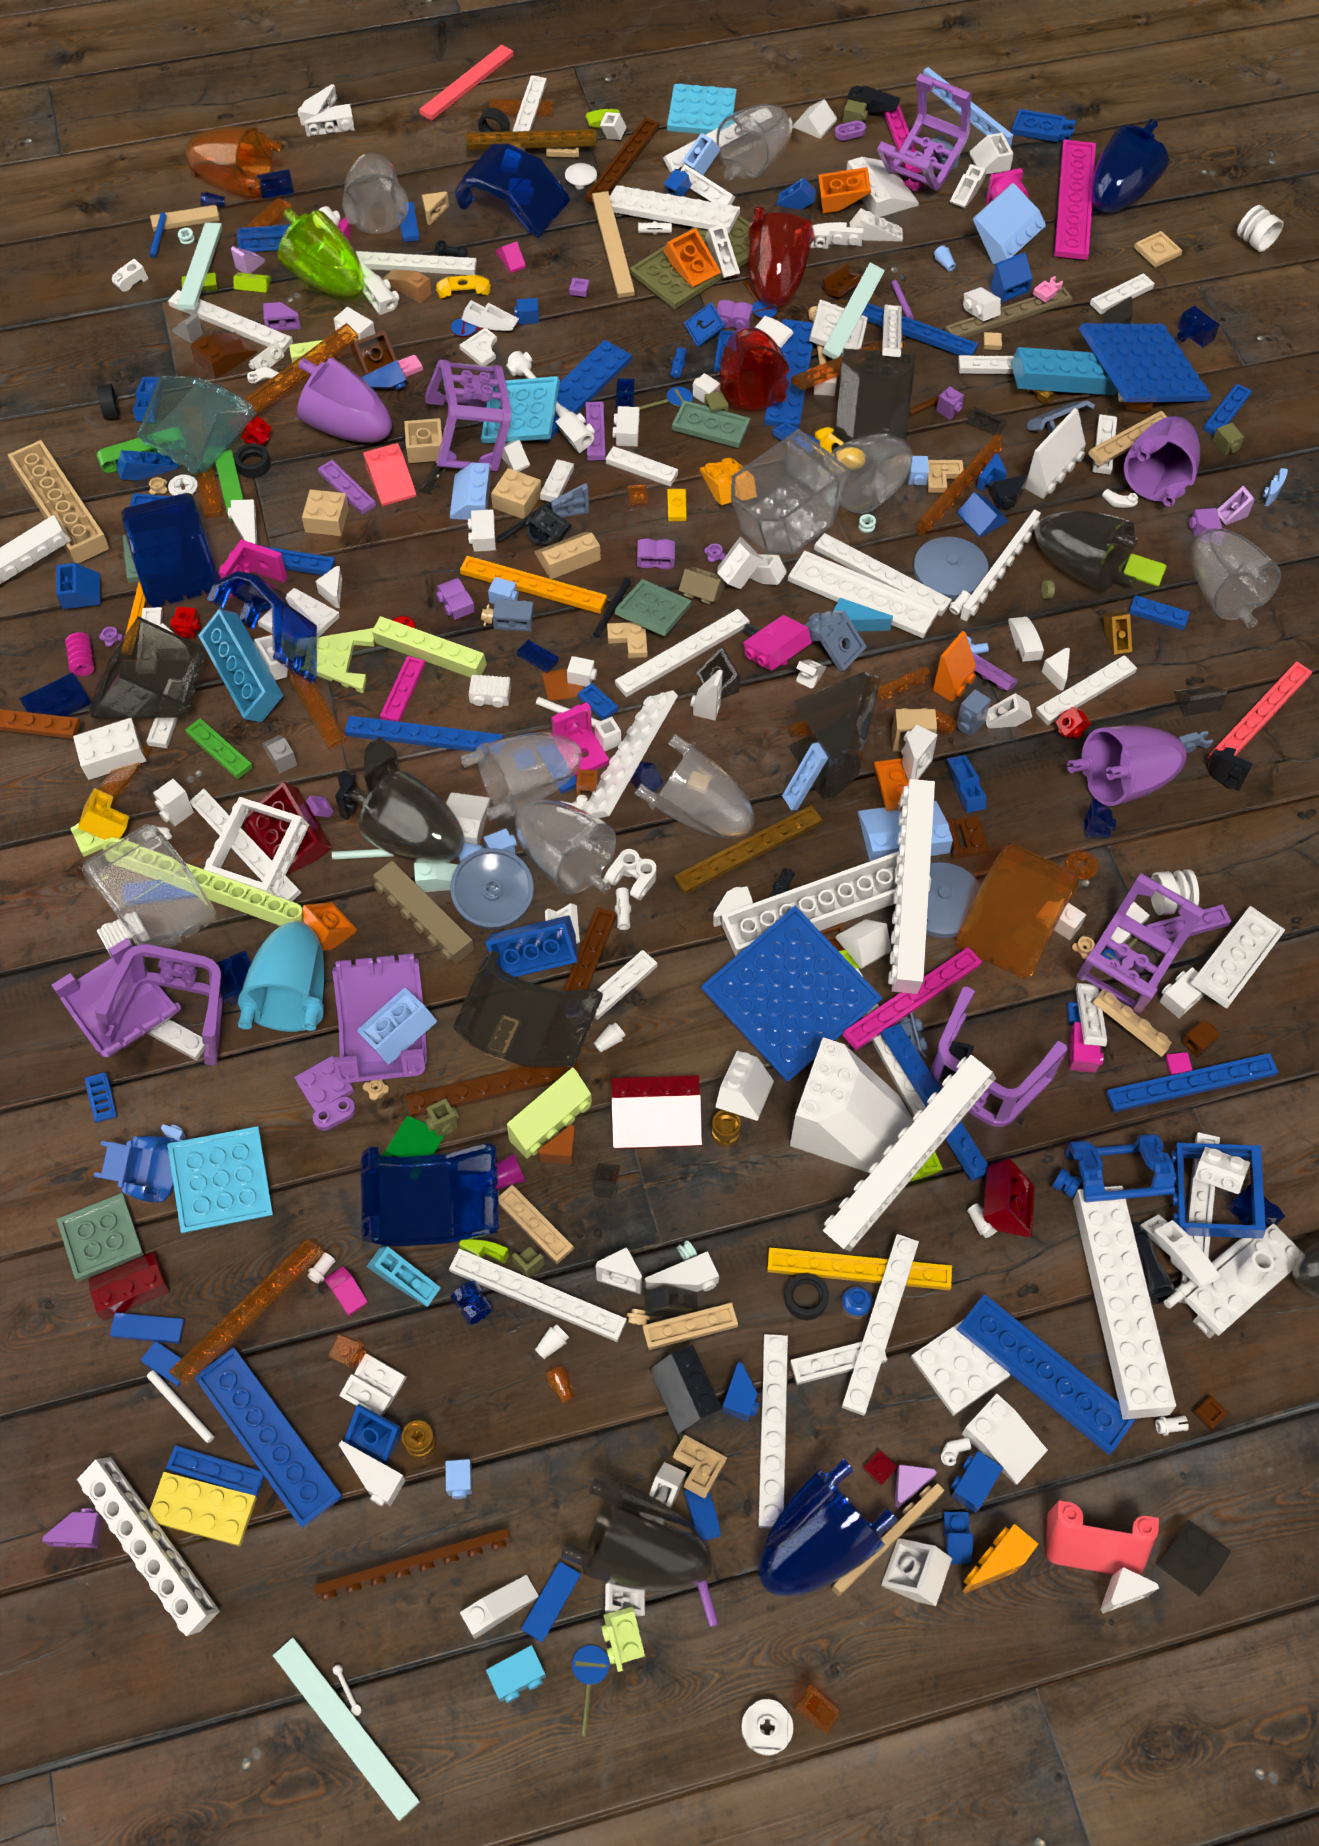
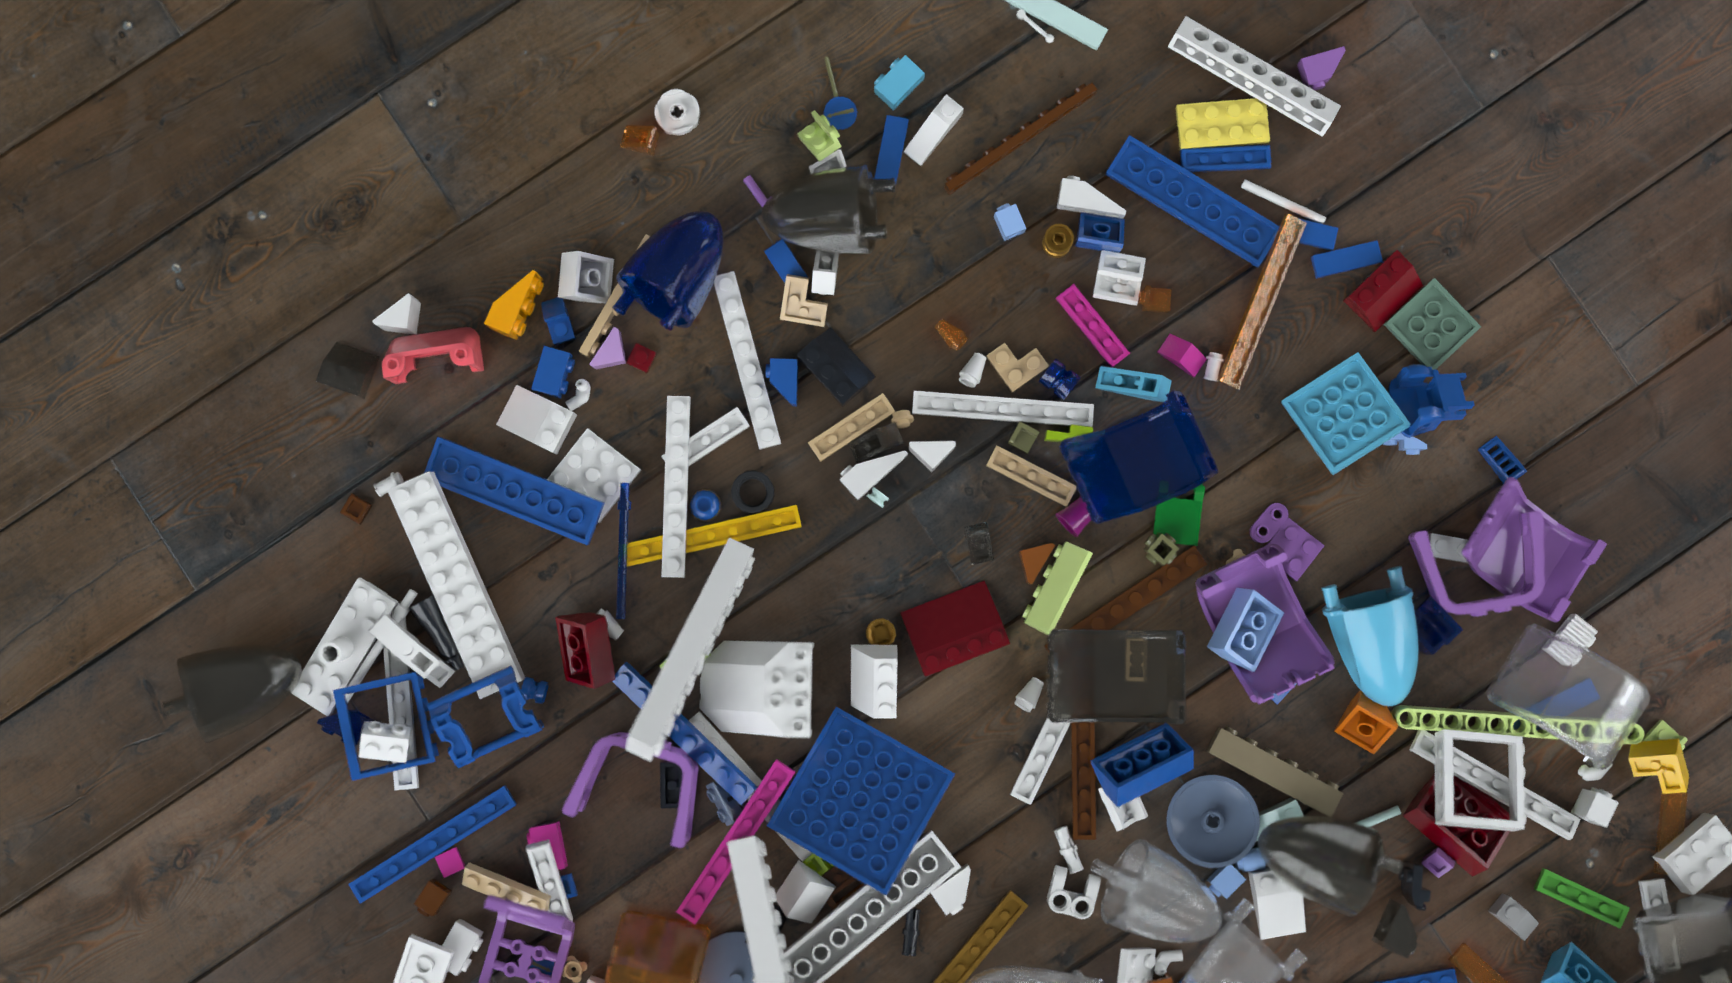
camera: 165 degrees right, 25 degrees up
none -> clear blue bar [616,483,631,619]
none -> tan plate [986,343,1049,393]
none -> dark pink tile [1056,284,1130,368]

